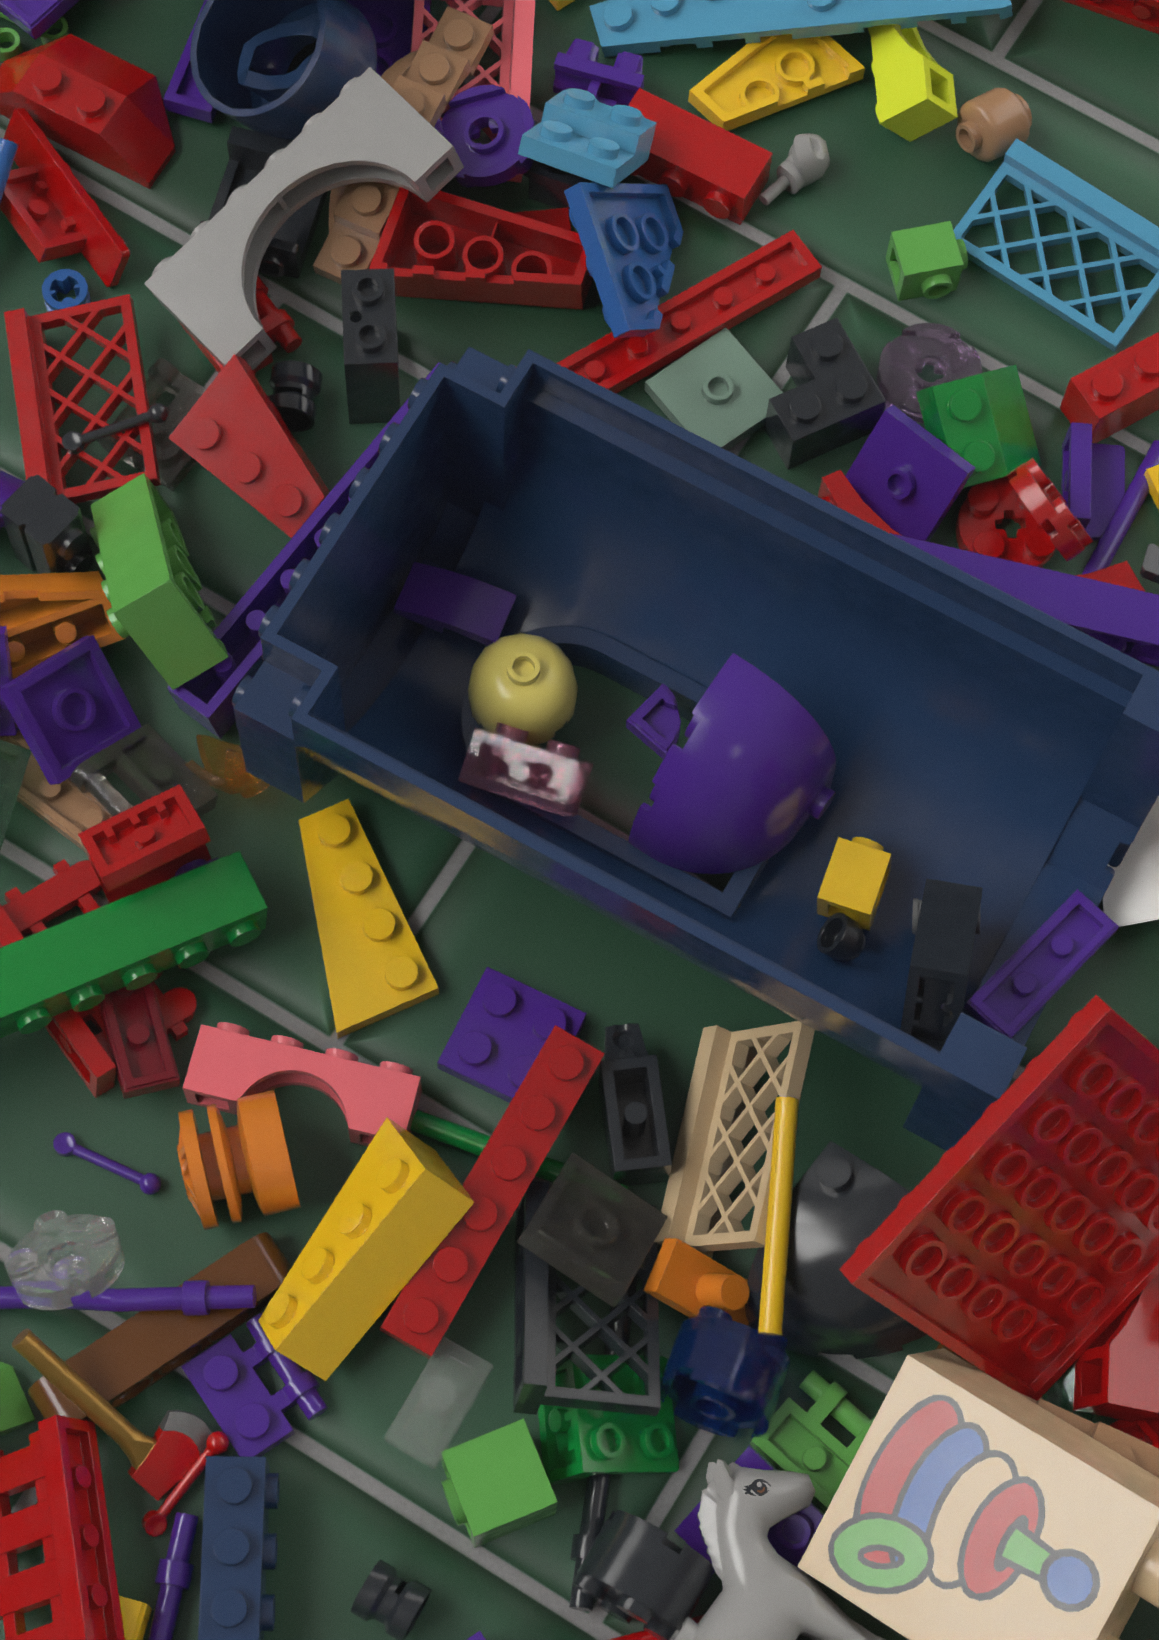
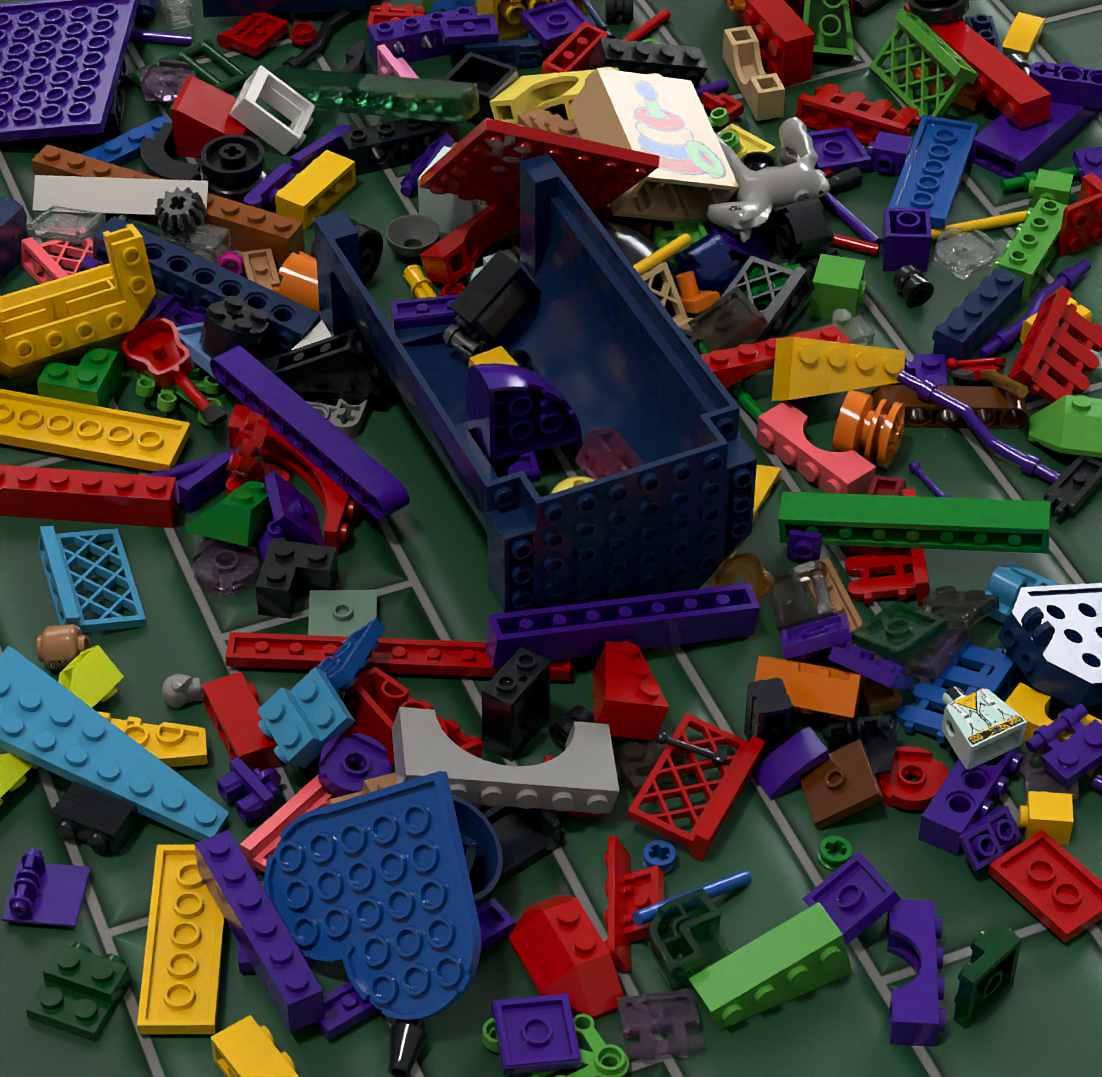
camera: 140 degrees left, 25 degrees down
clear plate [4,1210,125,1310] -> none
red bracket [78,784,211,903] -> none
bright green wedge [90,473,229,690] -> none
bright green brick [885,221,968,301] -> none

